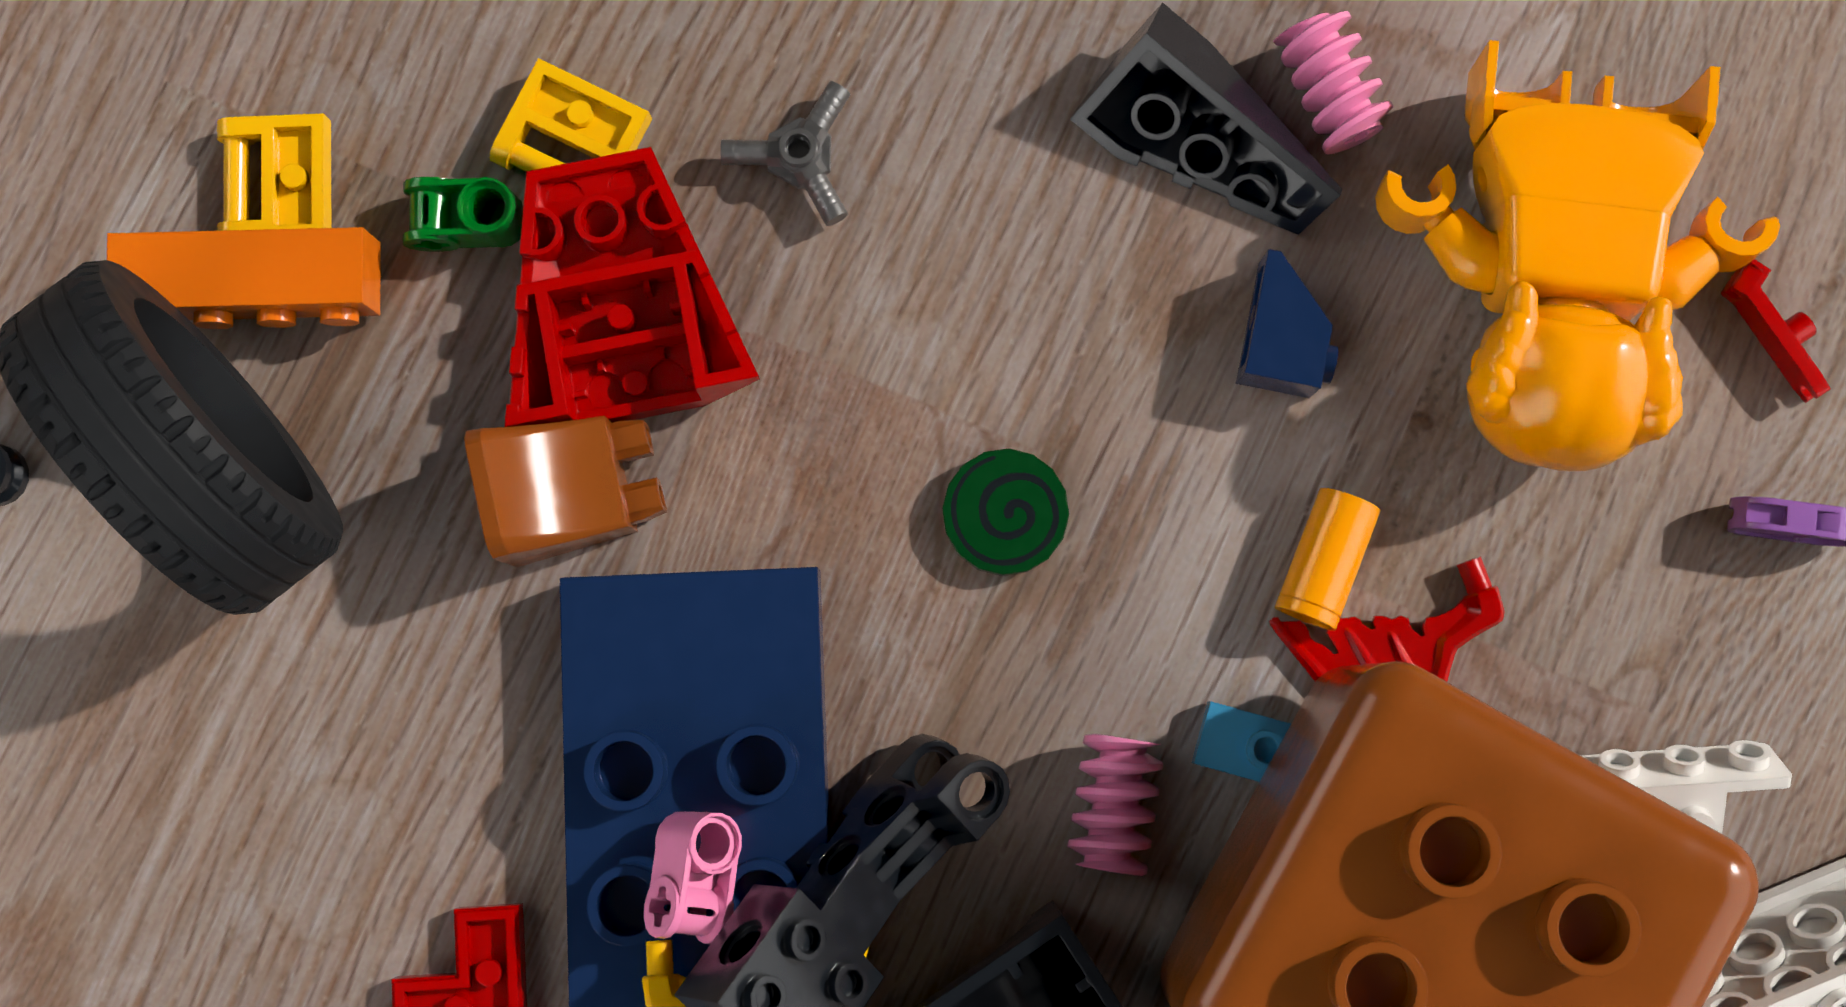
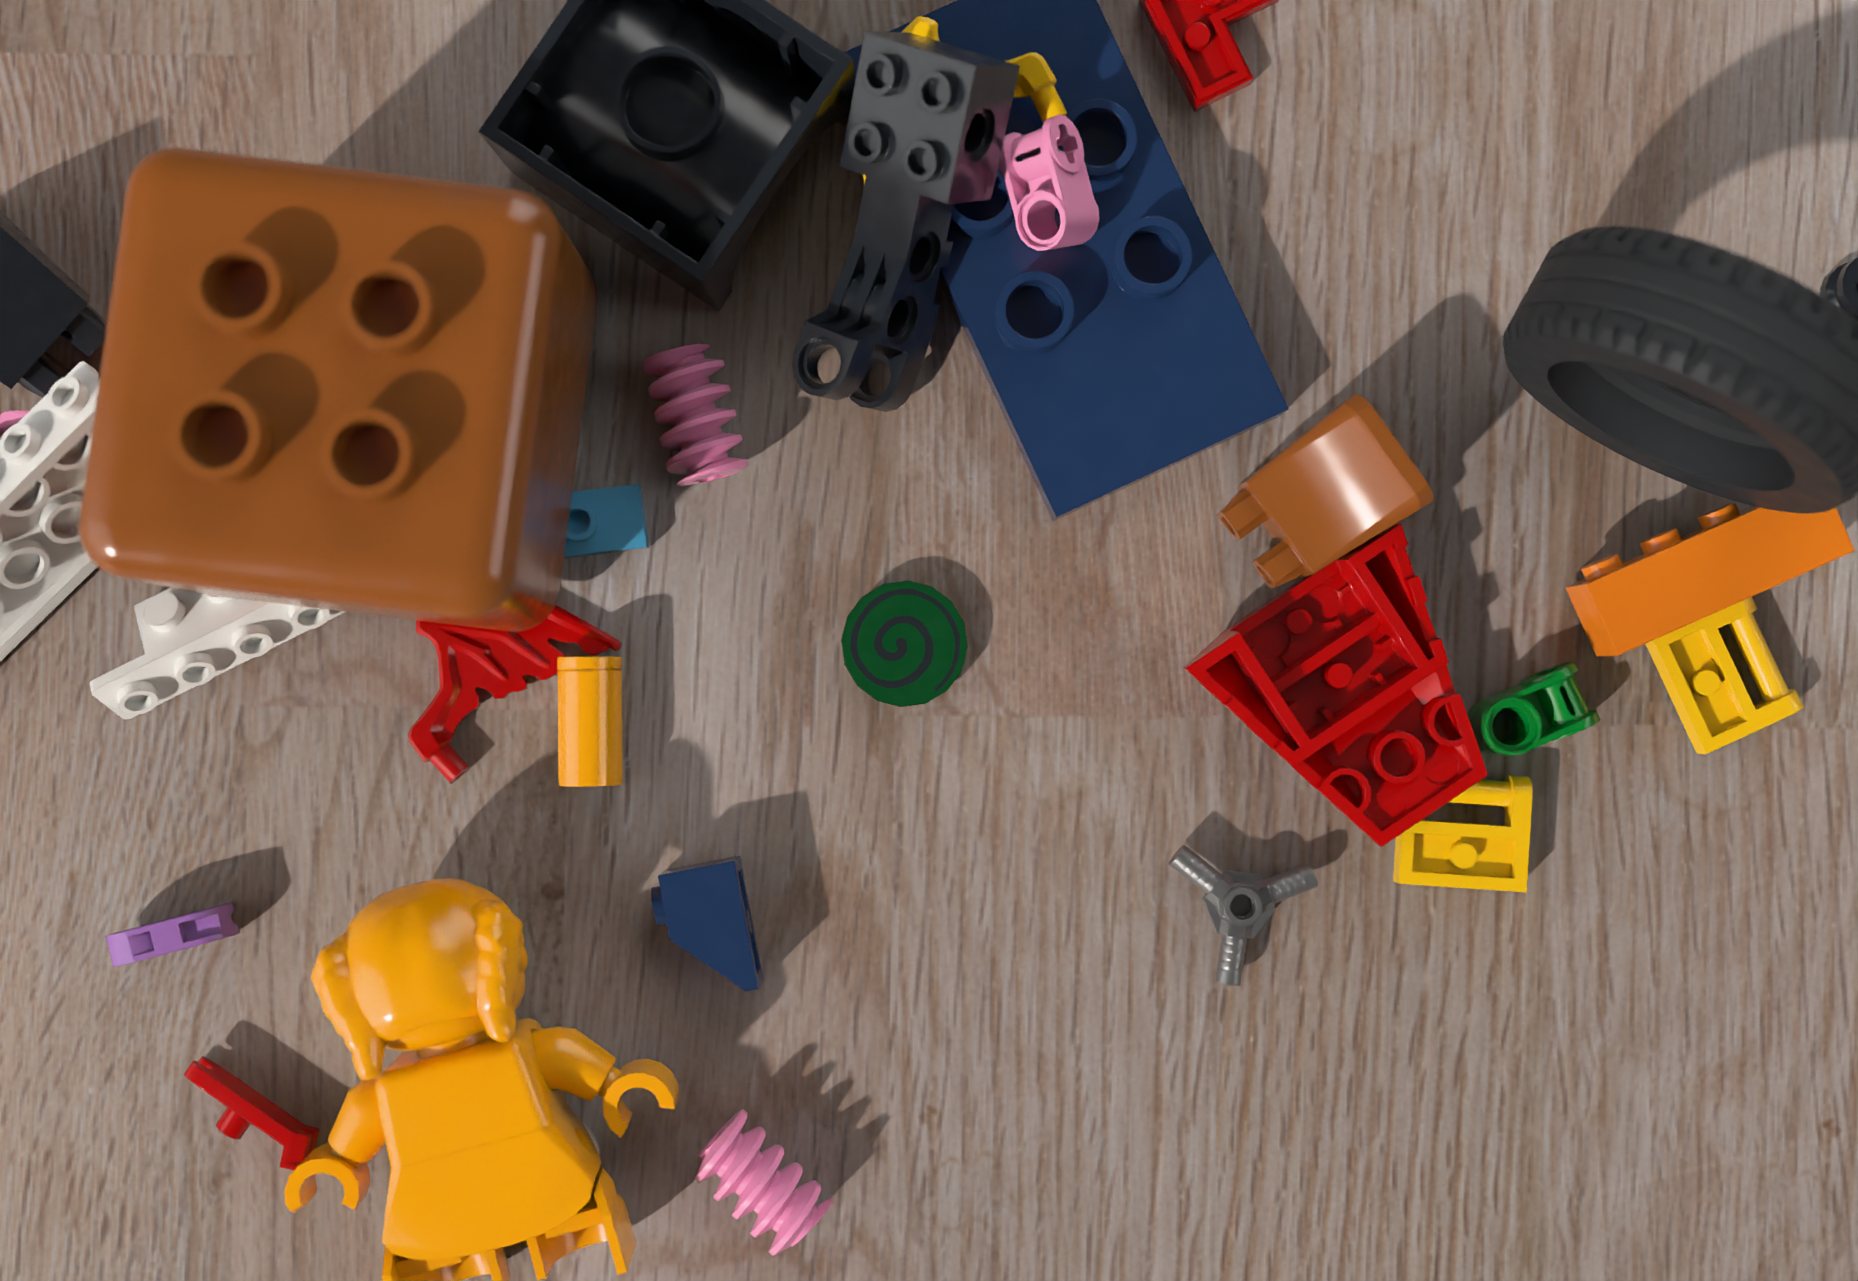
camera: 150 degrees right, 5 degrees up
black wedge [1070,2,1342,235] -> none

